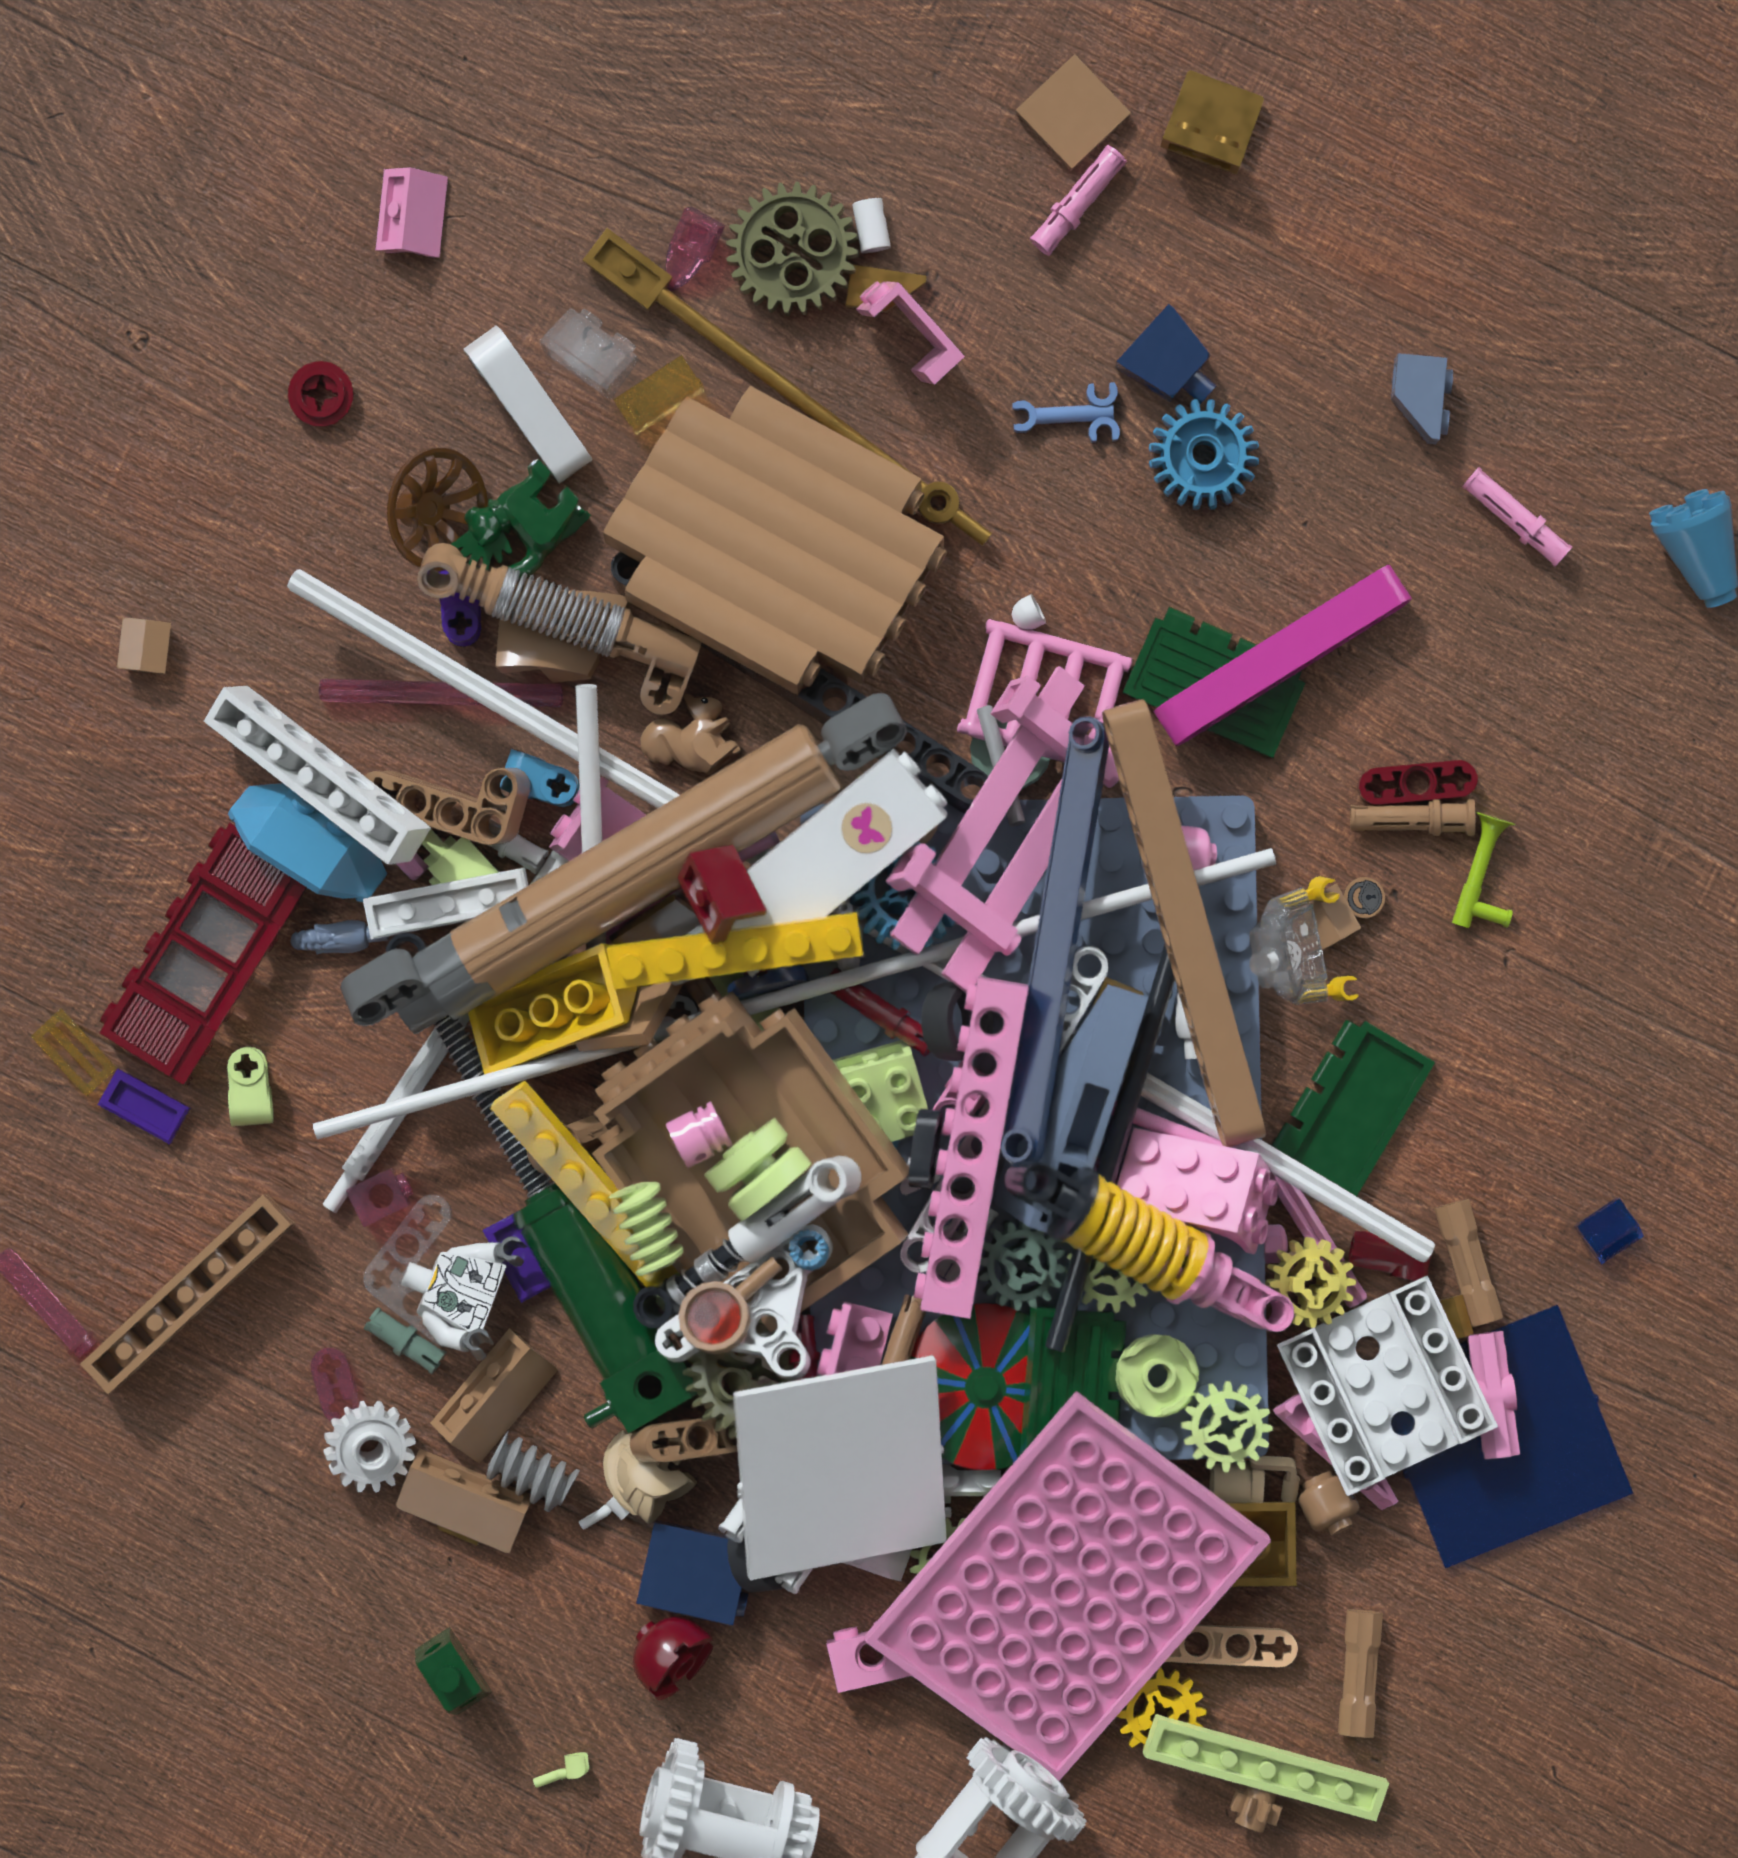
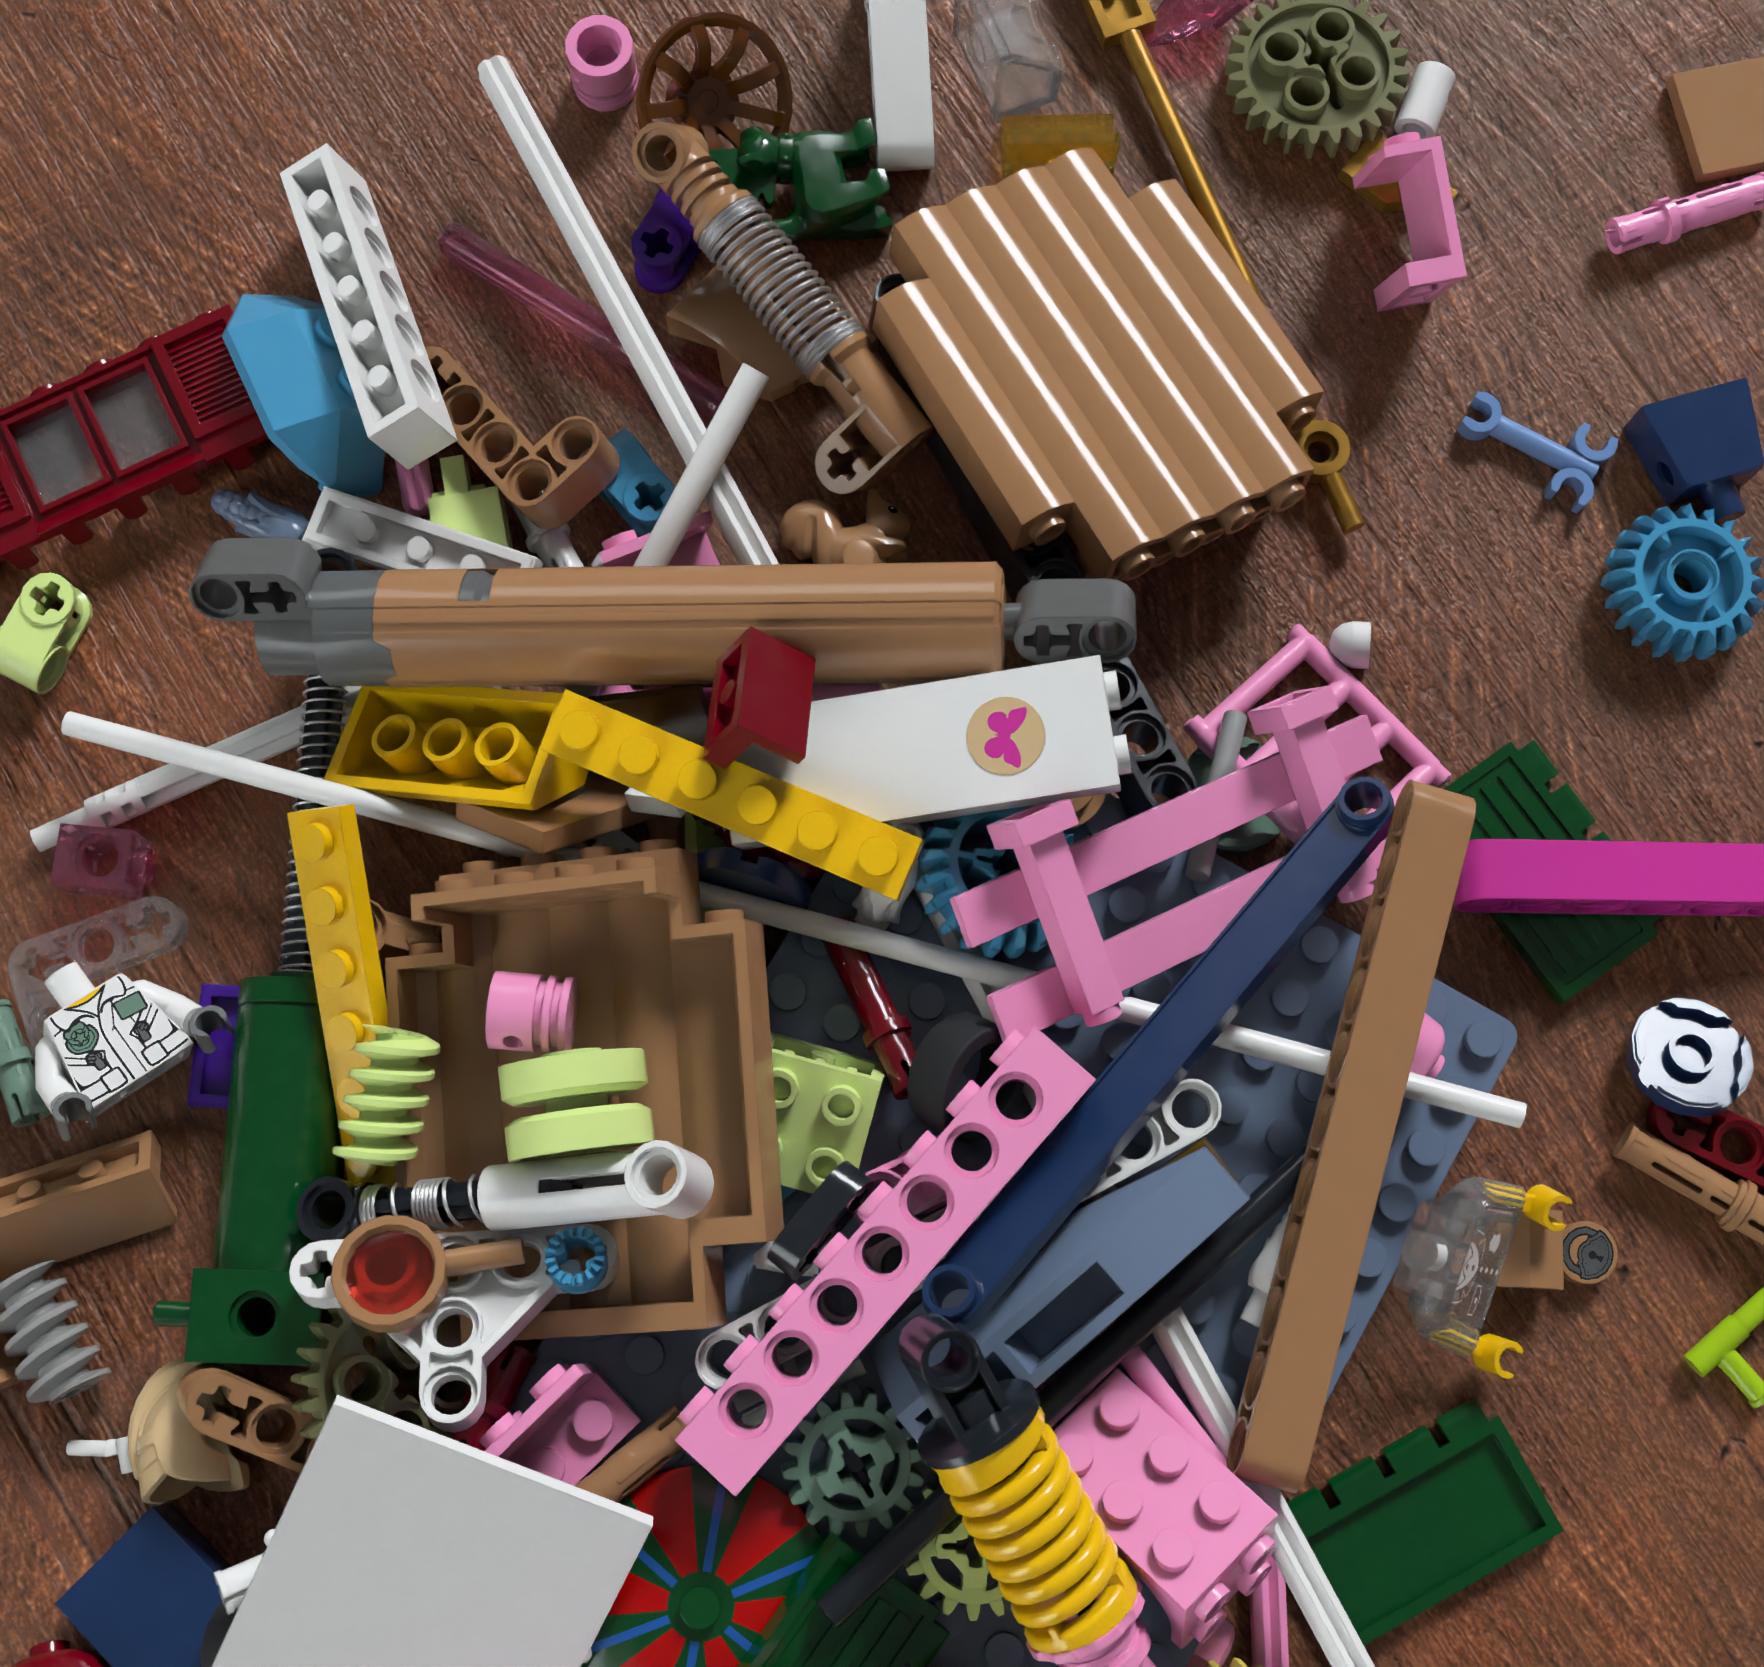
camera: 30 degrees right, 10 degrees down
medium nougat piece [117,617,171,675] -> none
none -> bright pink piece [565,15,639,112]
none -> tile [1625,998,1754,1117]

